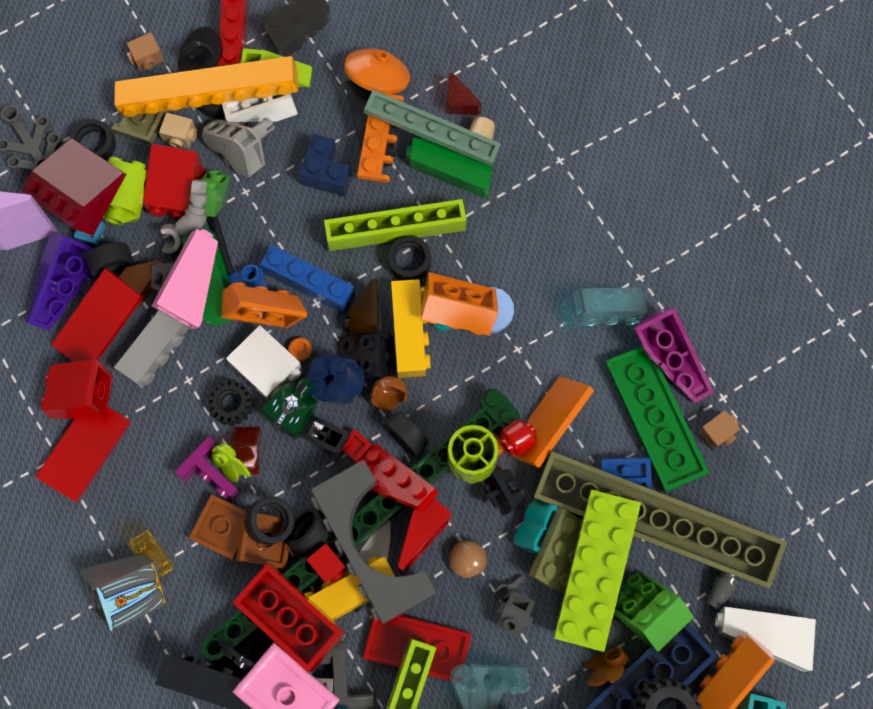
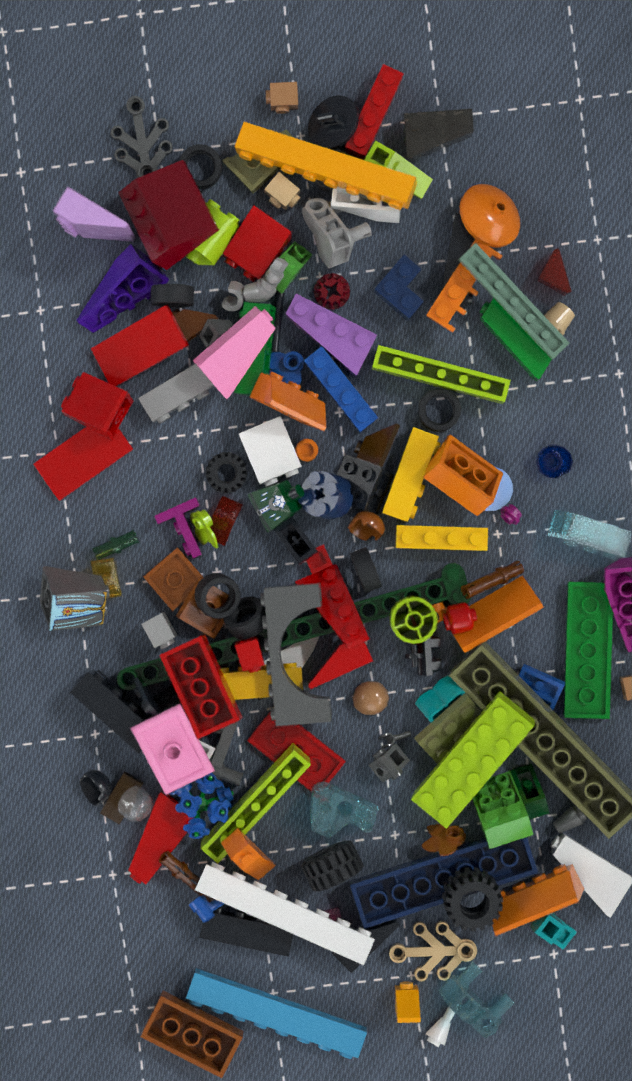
camera: 20 degrees right, 15 degrees up
none -> clear green pin [92,529,140,561]
none -> light grey brick [141,612,177,649]
none -> medium lavender wedge [286,294,377,378]
none -> dark red gear [314,273,350,310]
none -> yellow brick [395,525,488,551]
none -> reddish brown pin [461,560,524,599]
none -> magenta plate [500,504,522,525]
none -> dark green slope [510,763,549,820]
none -> clear blue hair [536,444,573,479]

